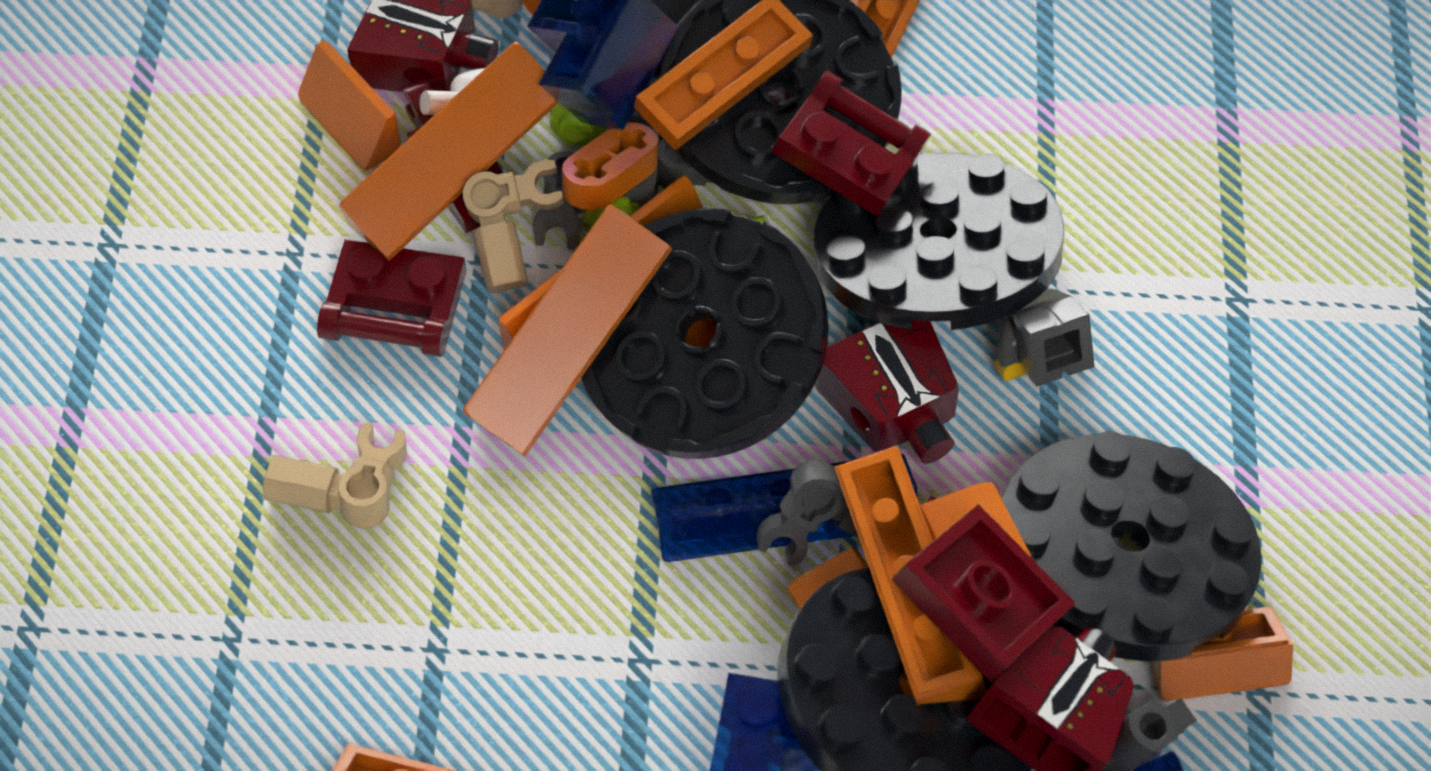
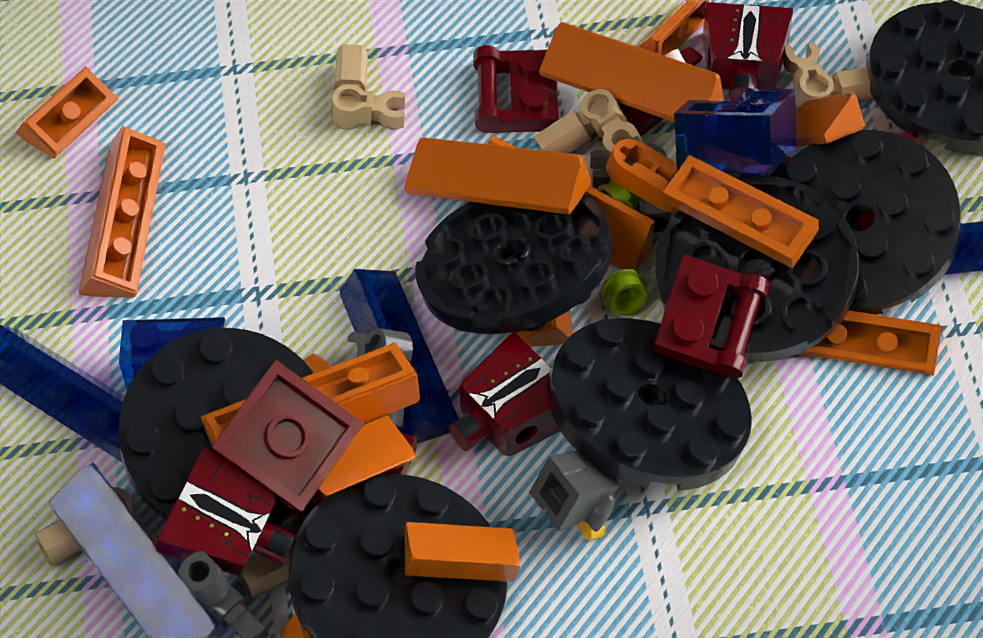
camera: 80 degrees right, 5 degrees down
none -> orange slope [405,522,520,582]

